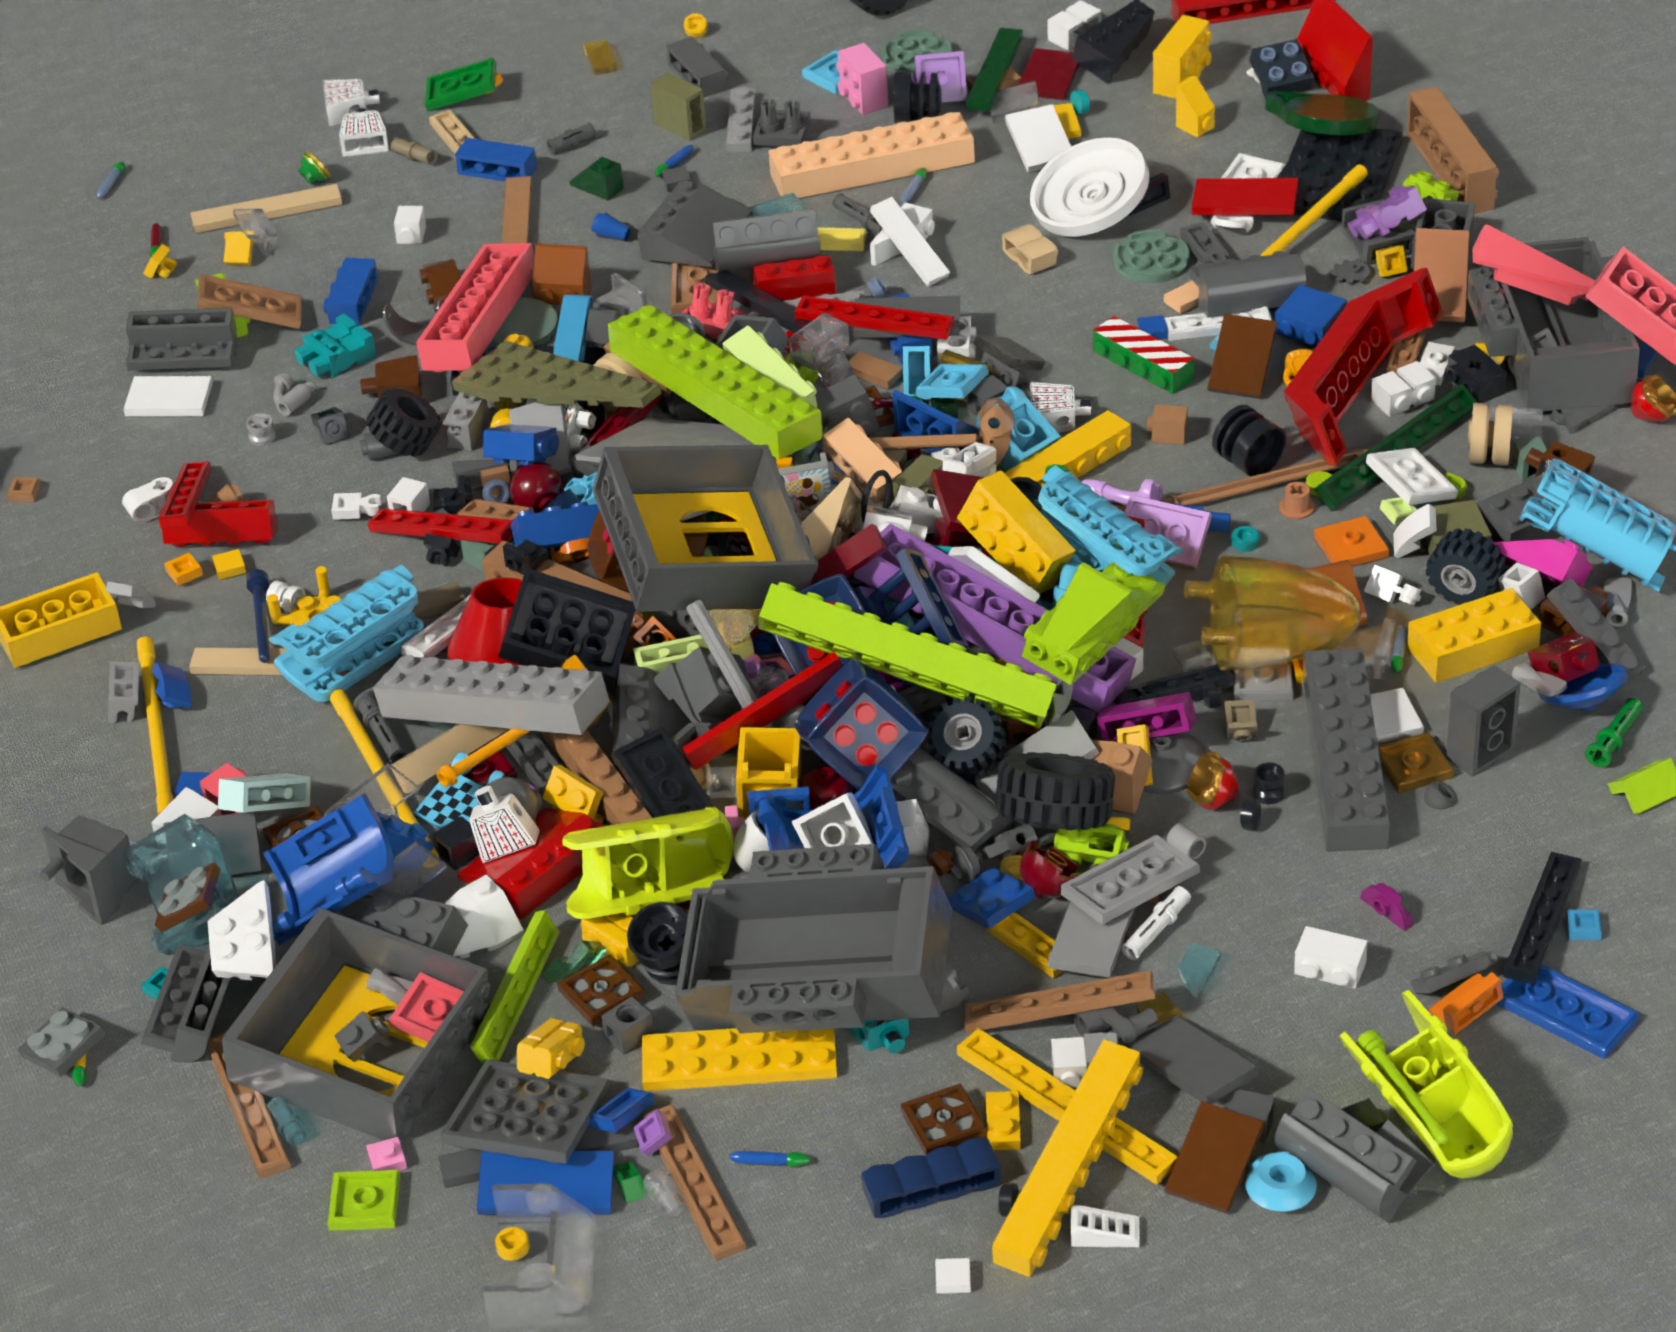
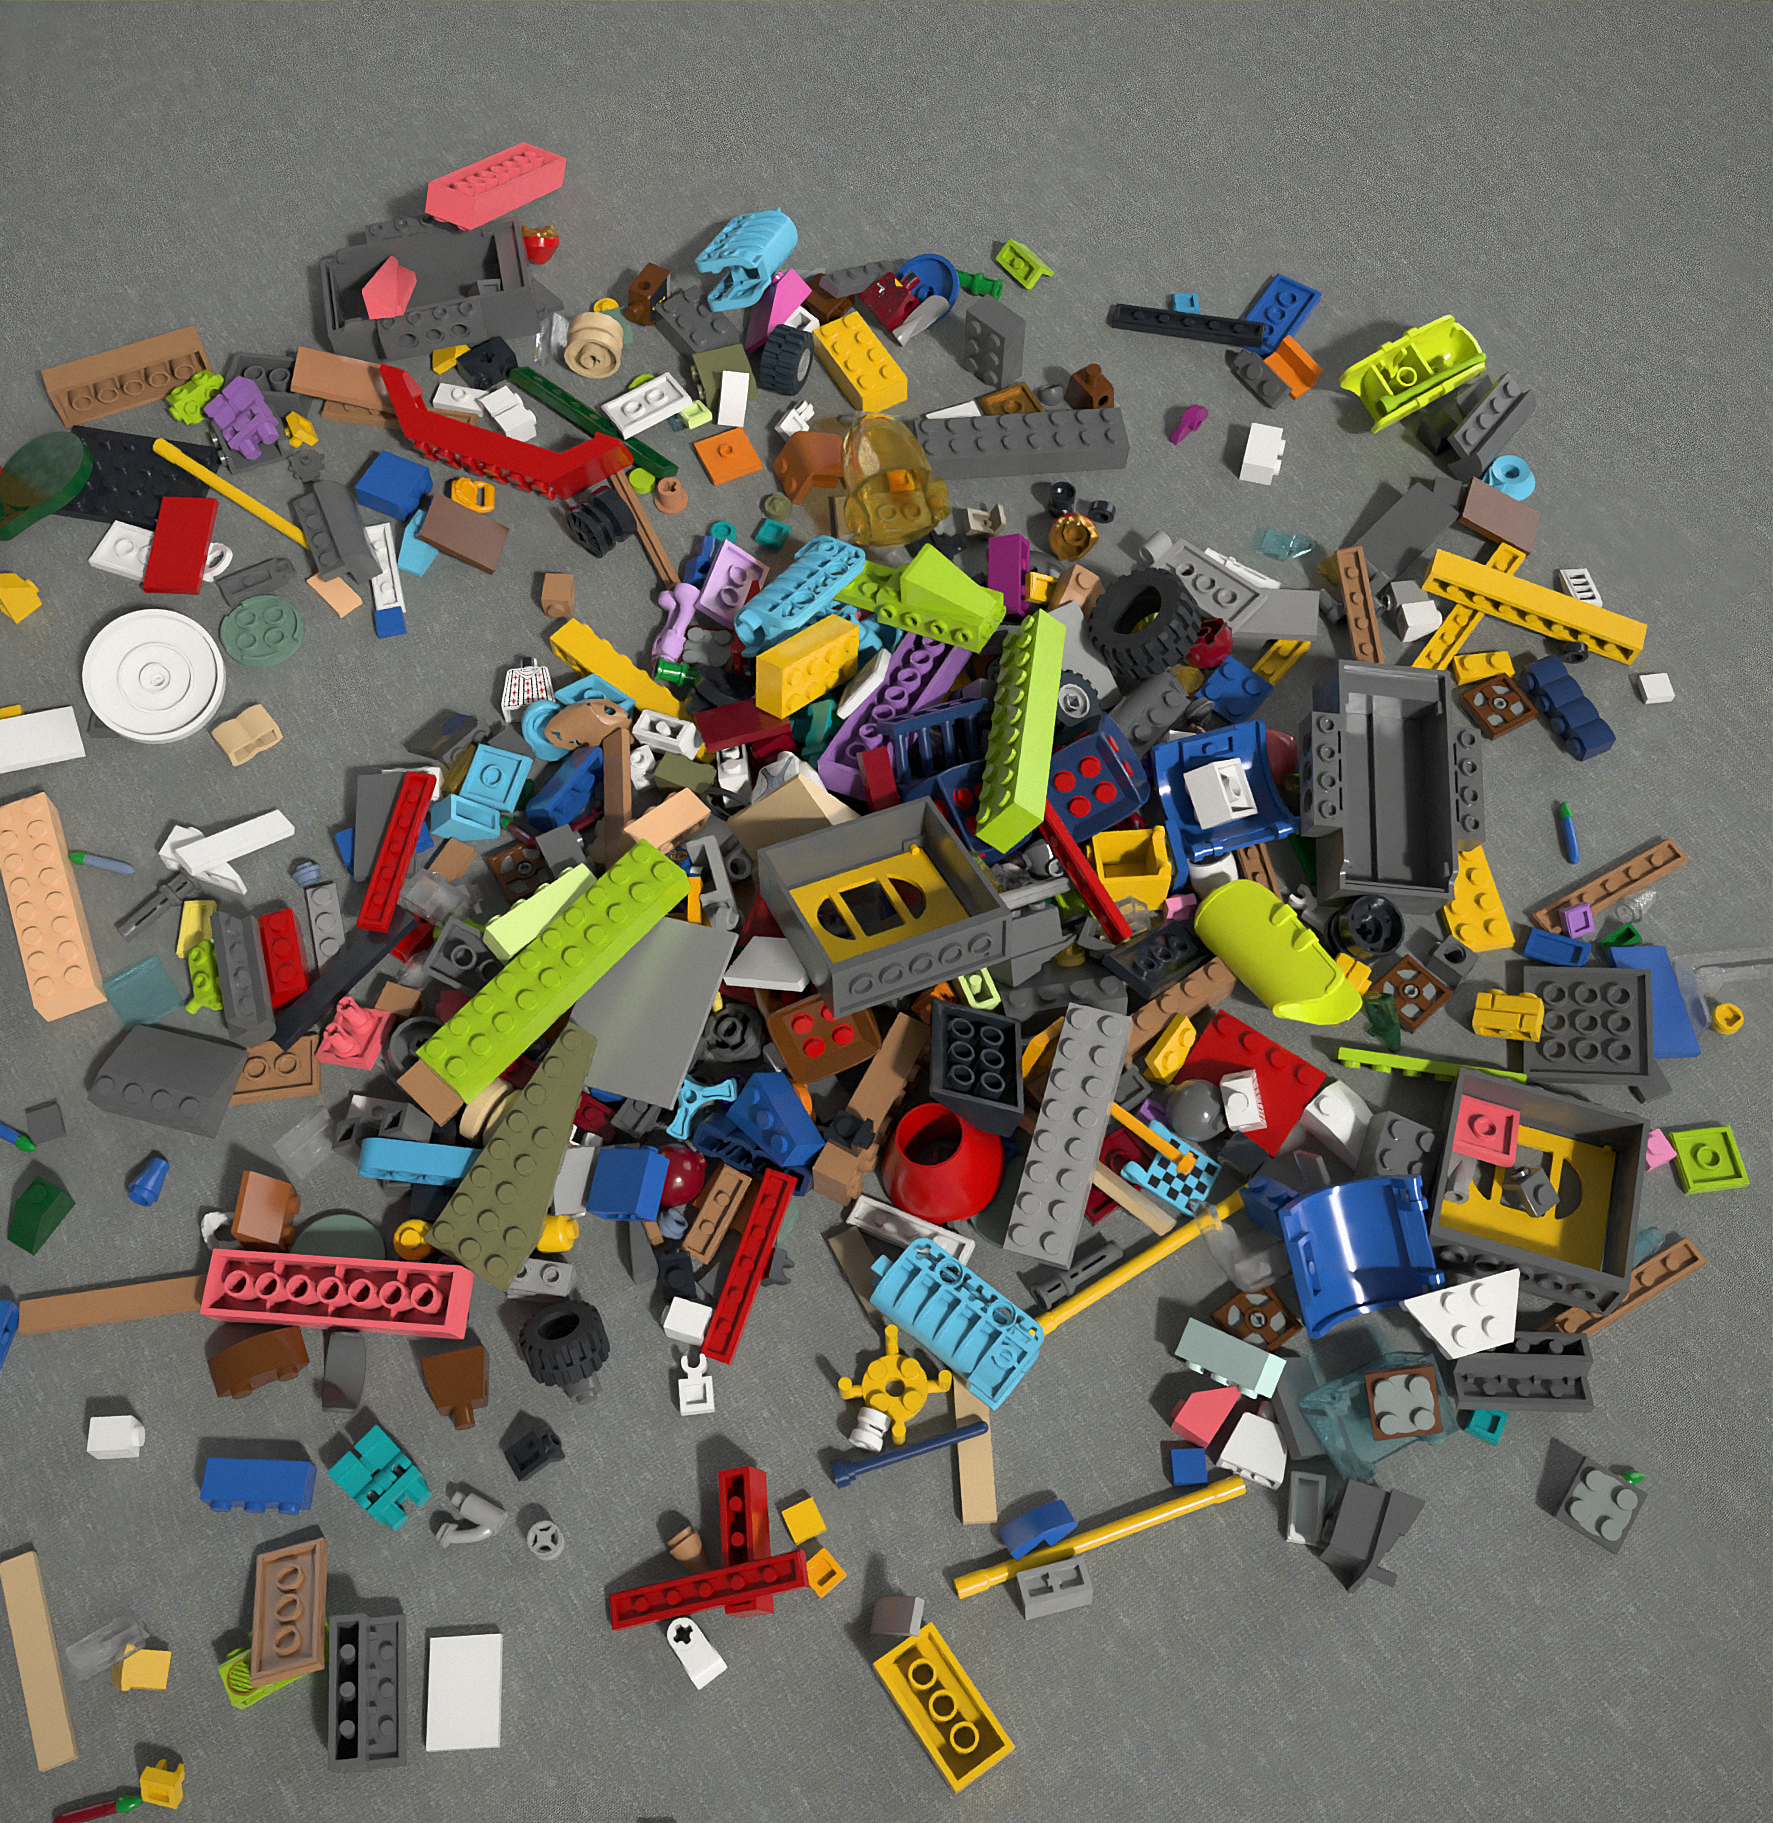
camera: 100 degrees left, 20 degrees up
brick [1093,316,1194,394] -> none
none -> reddish brown torso [1064,363,1114,410]

